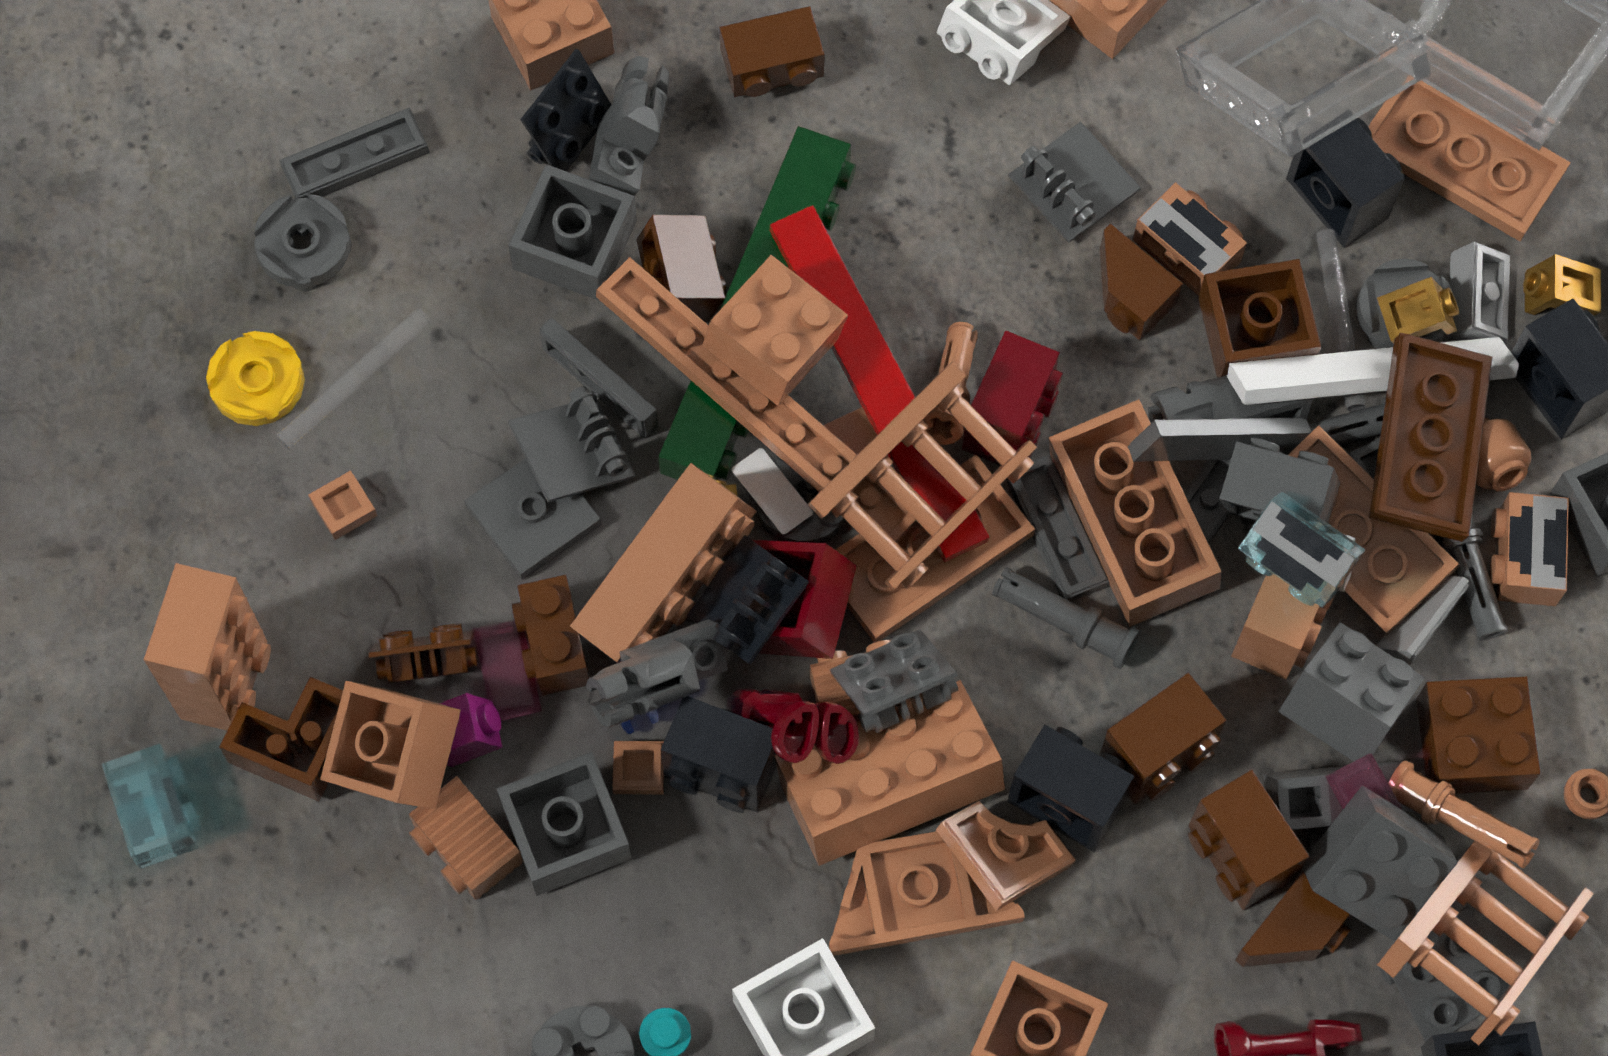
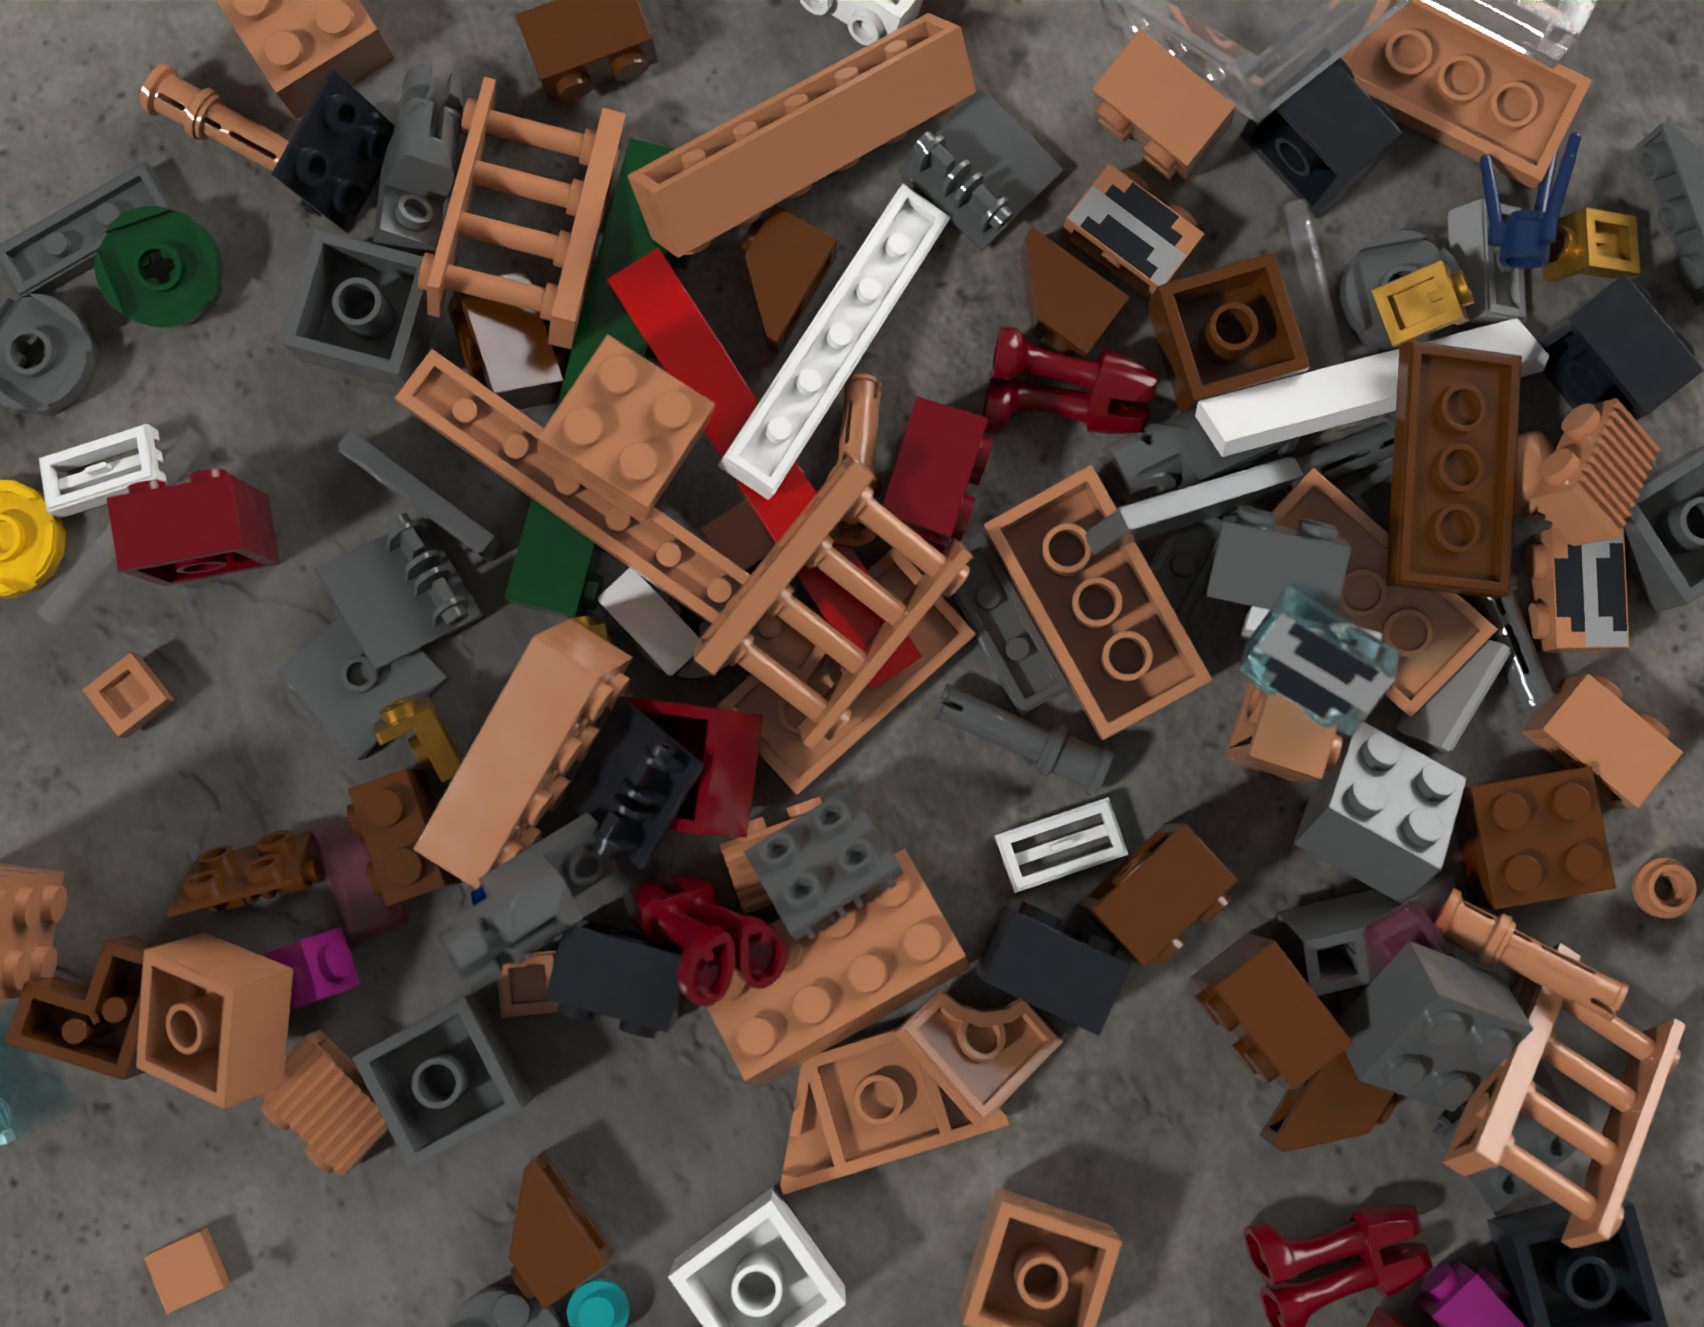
camera: 10 degrees left, 15 degrees up
none -> white tile [39,424,167,519]
none -> dark green plate [94,206,223,329]
none -> dark red brick [106,469,280,587]
none -> nougat pin [140,63,289,171]
none -> nougat tile [143,1227,230,1314]
none -> pearl gold bracket [373,695,463,782]
none -> nougat fence [418,77,626,349]
none -> reddish brown slope [509,1151,614,1310]
none -> nougat brick [627,13,976,258]
none -> white tile [718,183,951,500]
none -> reddish brown slope [742,205,837,356]
none -> dark red piece [983,326,1160,434]
none -> white tile [994,797,1129,893]
none -> nougat brick [1092,29,1236,181]
none -> dark blue plant [1480,132,1581,269]
none -> nougat brick [1521,673,1684,809]
none -> nougat brick [1530,398,1661,546]

